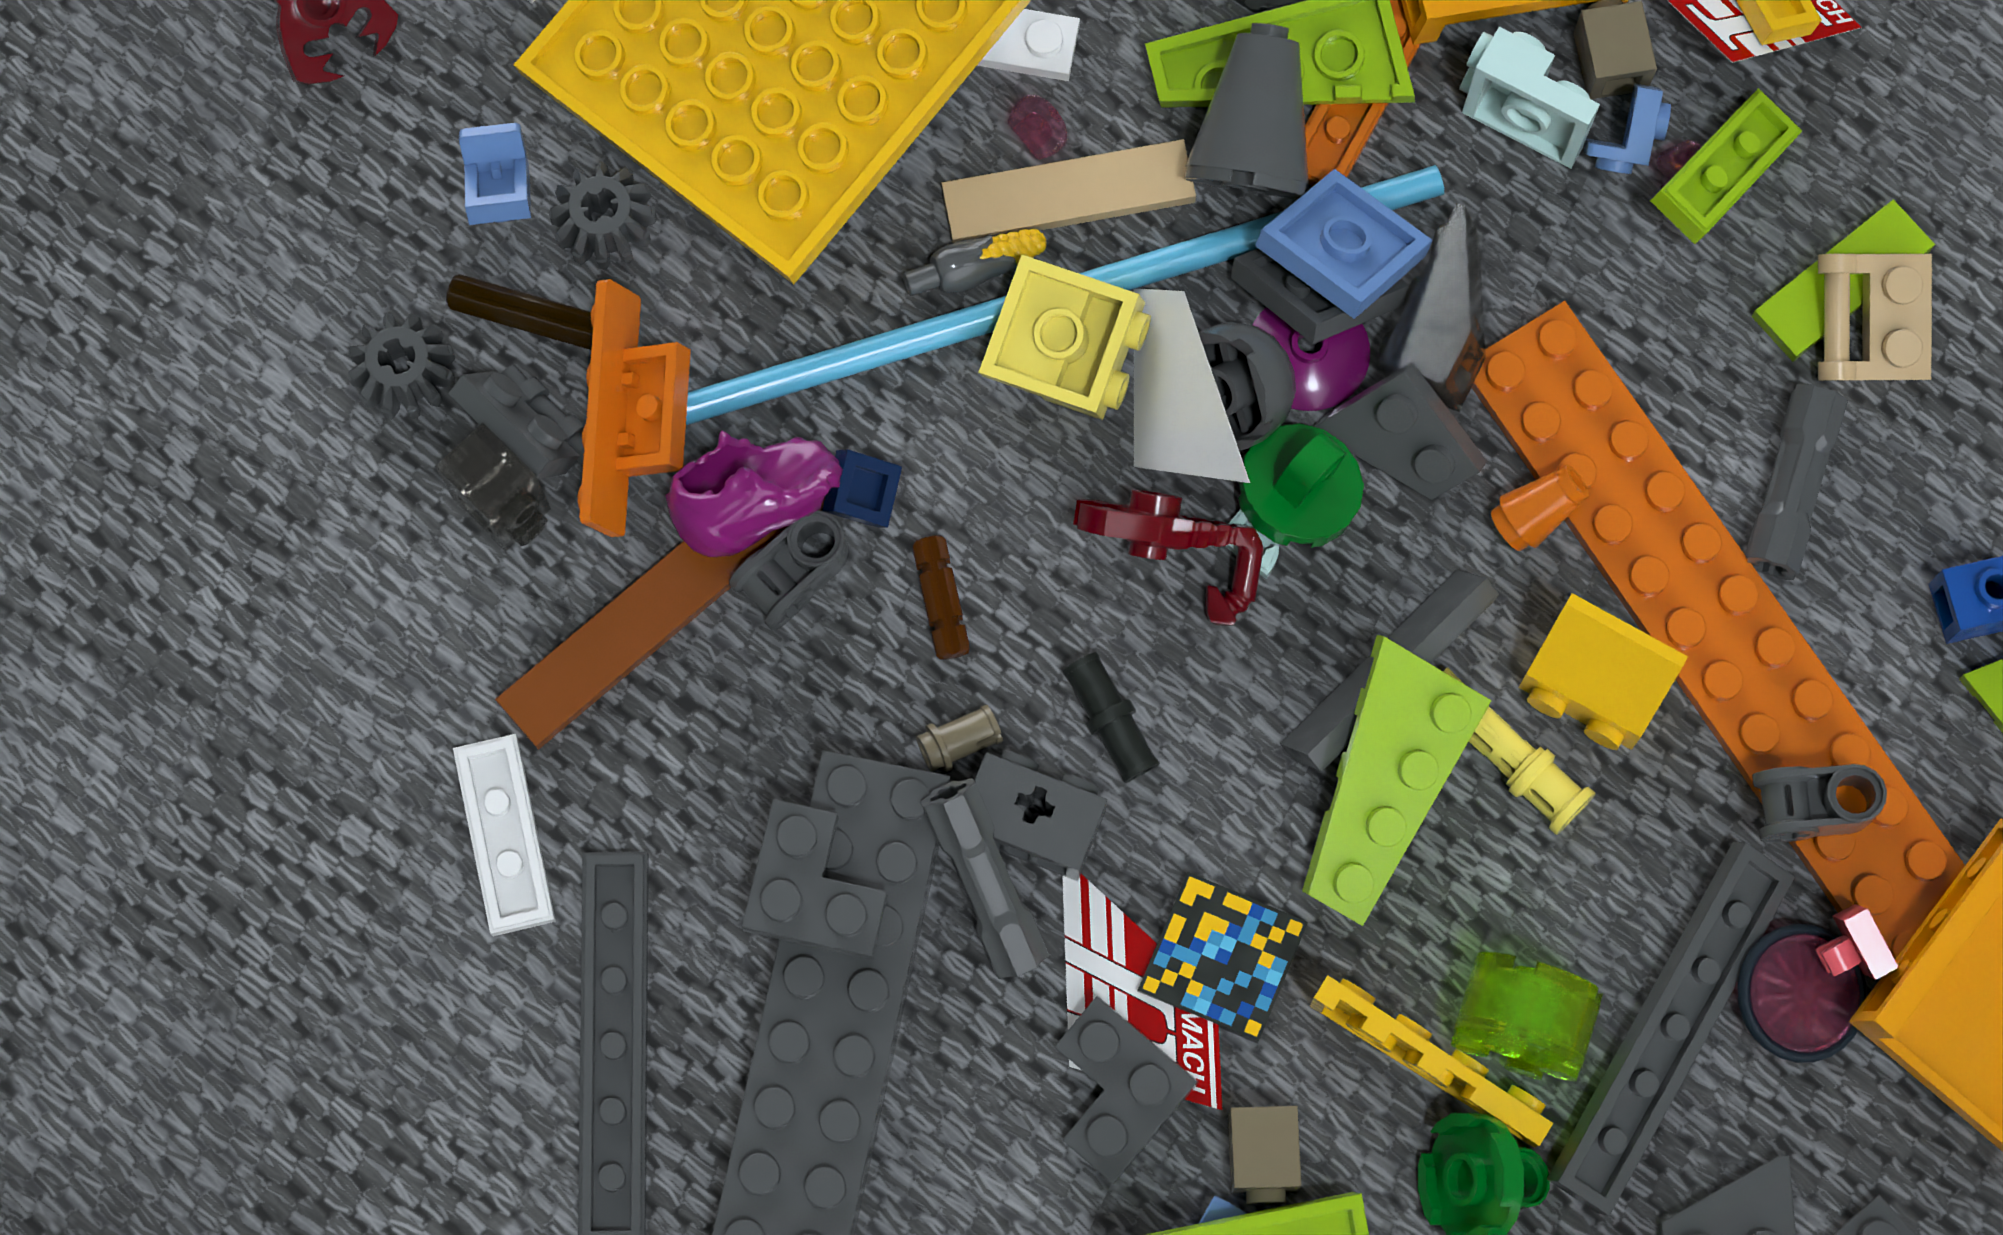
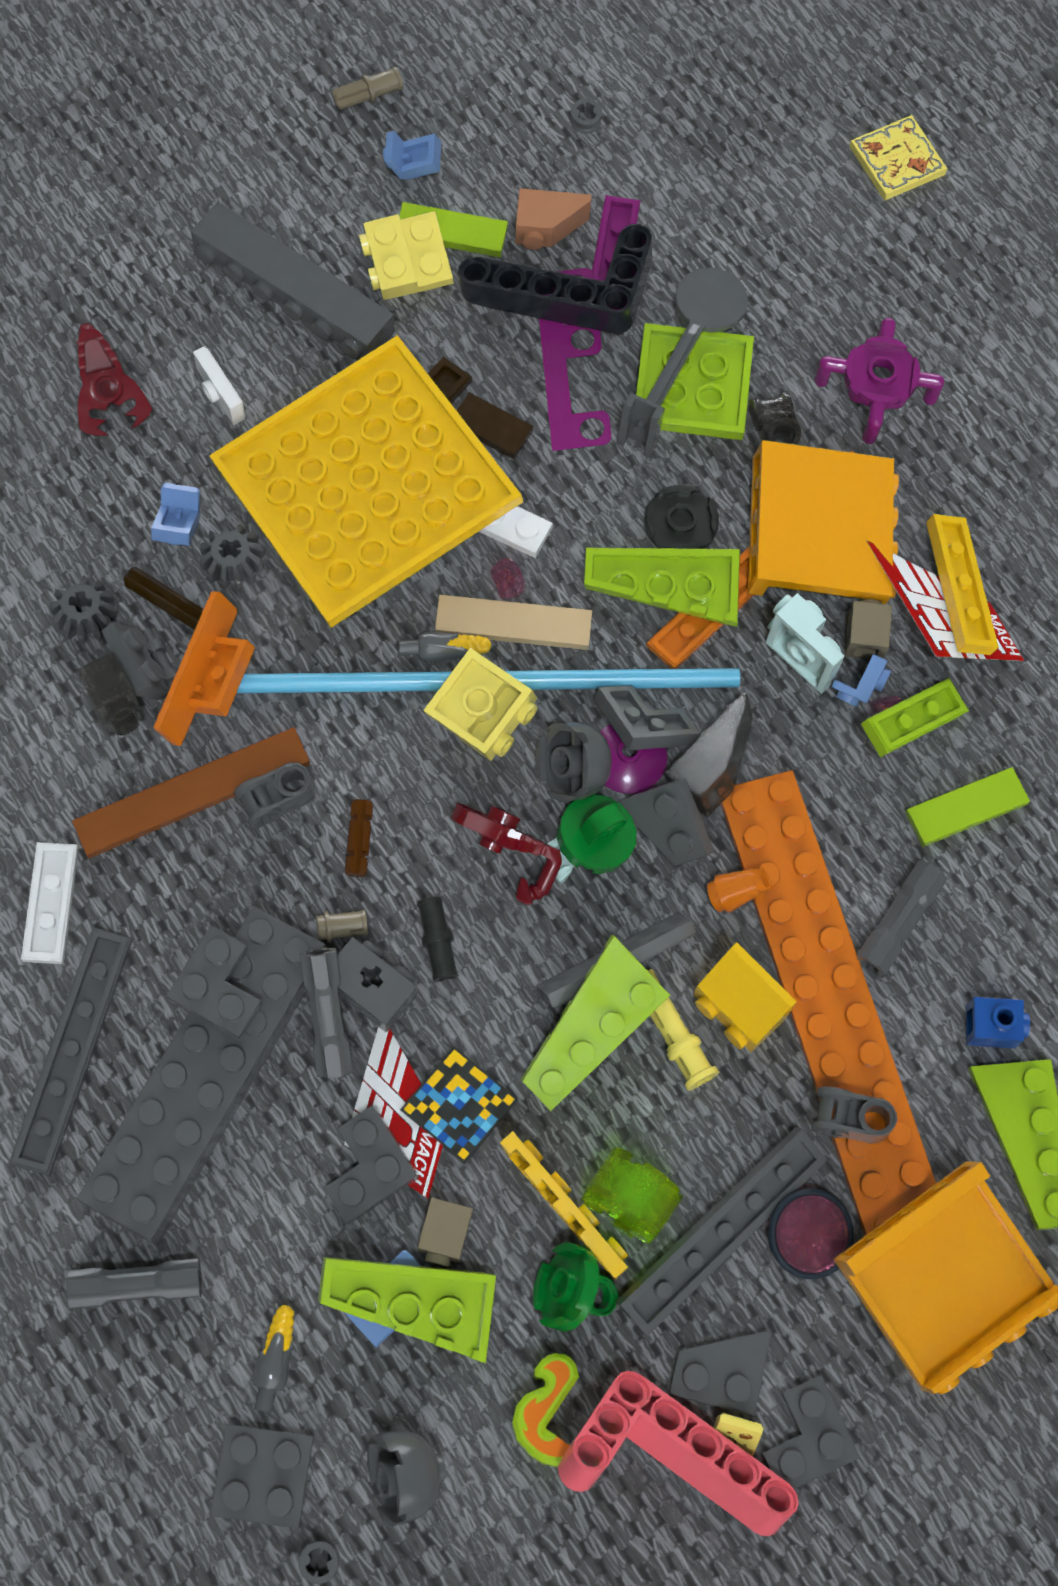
camera: 10 degrees right, 5 degrees down
magenta piece [665,431,843,557] -> none
dark blue plate [822,449,902,528] -> none
white sticker [1134,289,1250,483] -> none
dark grey cone [1185,23,1309,198] -> none
medium blue plate [1256,169,1433,319] -> none
tile [1815,904,1899,980] -> none
tan plate [1818,254,1932,381] -> none

